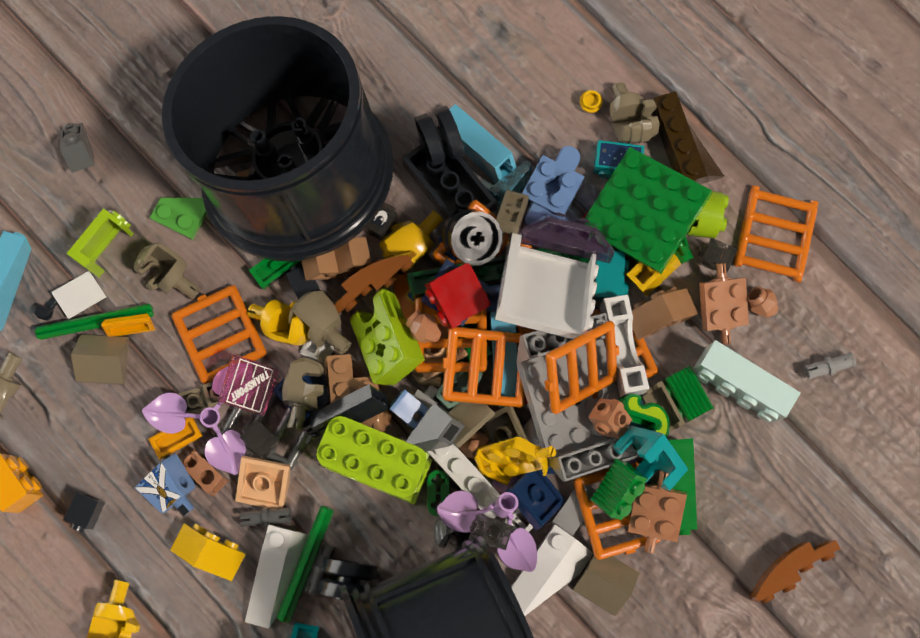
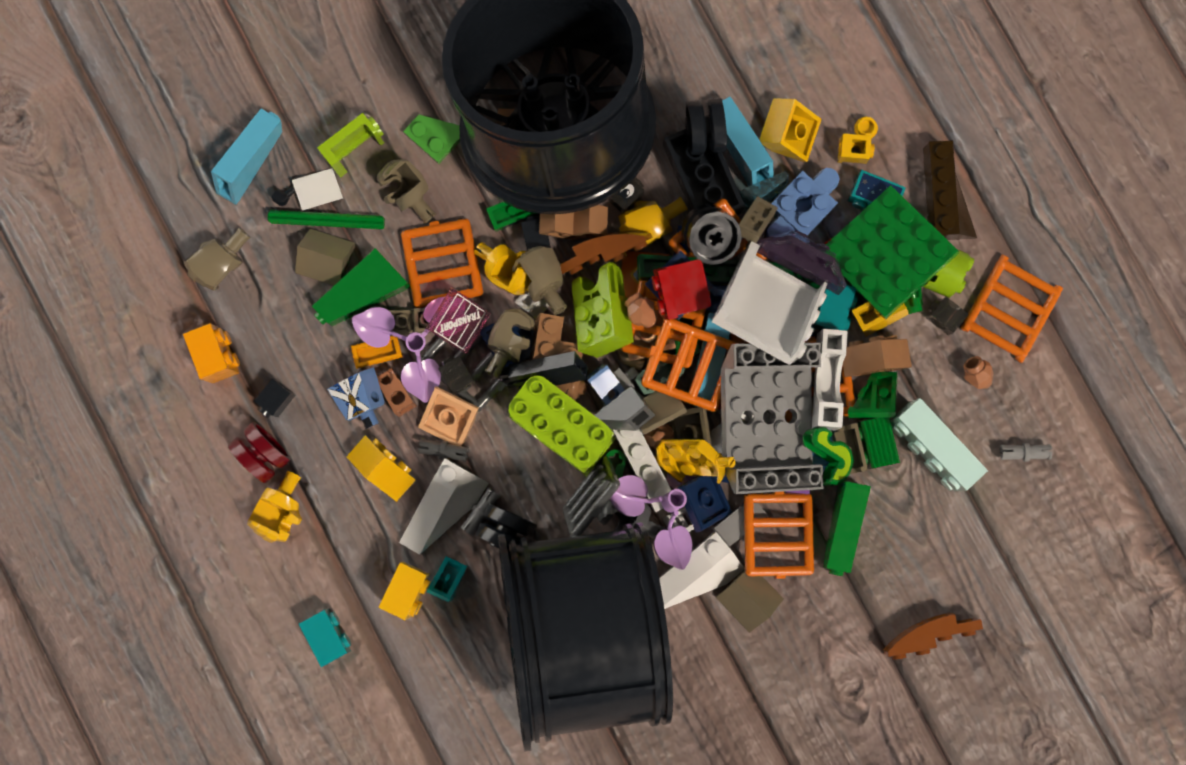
camera: 20 degrees right, 5 degrees up
dark grey slope [60,123,94,173] -> none
light orange tile [101,314,155,337] -> none
green axle [277,505,334,623] -> none
clear smoke brick [469,515,513,550] -> none
orange bar [544,321,619,414] -> none
nougat brick [588,398,632,439] -> none
green brick [591,459,648,520] -> none
dark tan piece [610,82,659,144] -> none
teal panel [613,426,688,491] -> none
nougat plate [628,470,687,554] -> none
nougat plate [699,263,749,345] -> none
none -> dark red wheel [228,422,291,483]
none -> green slope [312,248,410,327]
none -> dark grey bar [562,456,620,537]
none -> yellow slope [759,98,822,162]
none -> yellow brick [837,133,875,164]
none -> green wing [848,372,898,418]

